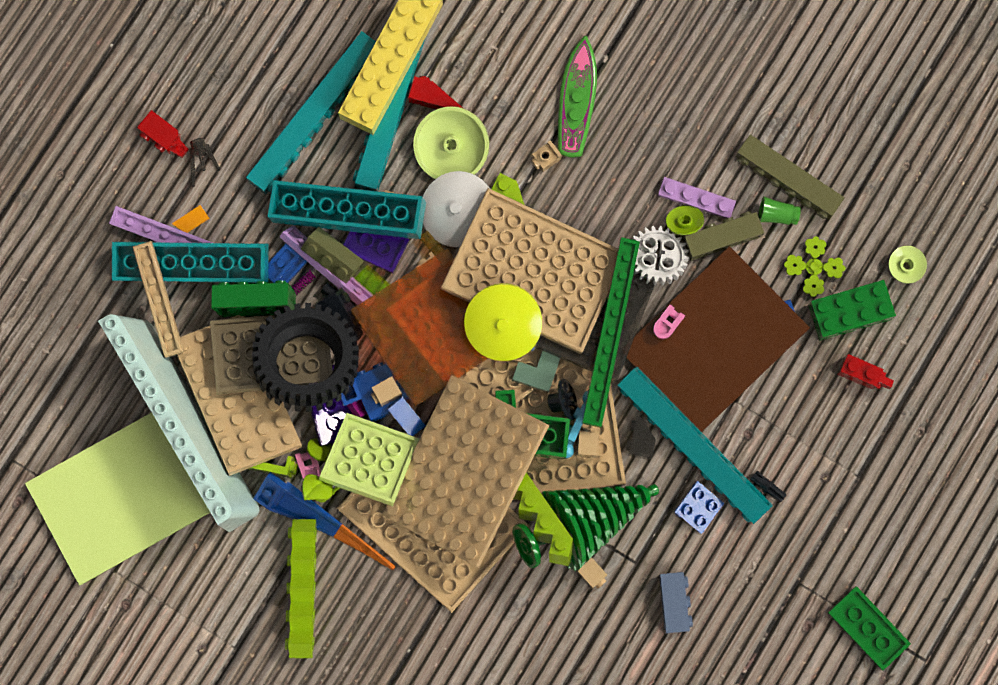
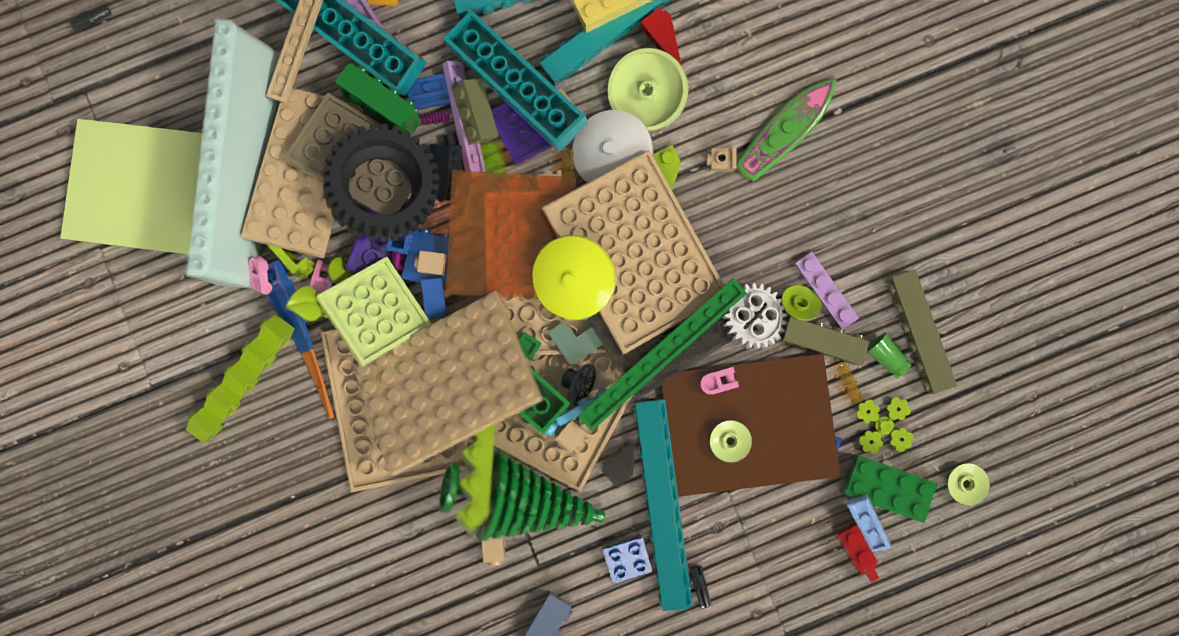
camera: 40 degrees right, 5 degrees up
none -> bright pink plate [249,256,272,294]
none -> yellowish green dish [710,421,752,462]
none -> clear yellow axle [837,364,864,405]
none -> light blue tile [847,495,891,553]

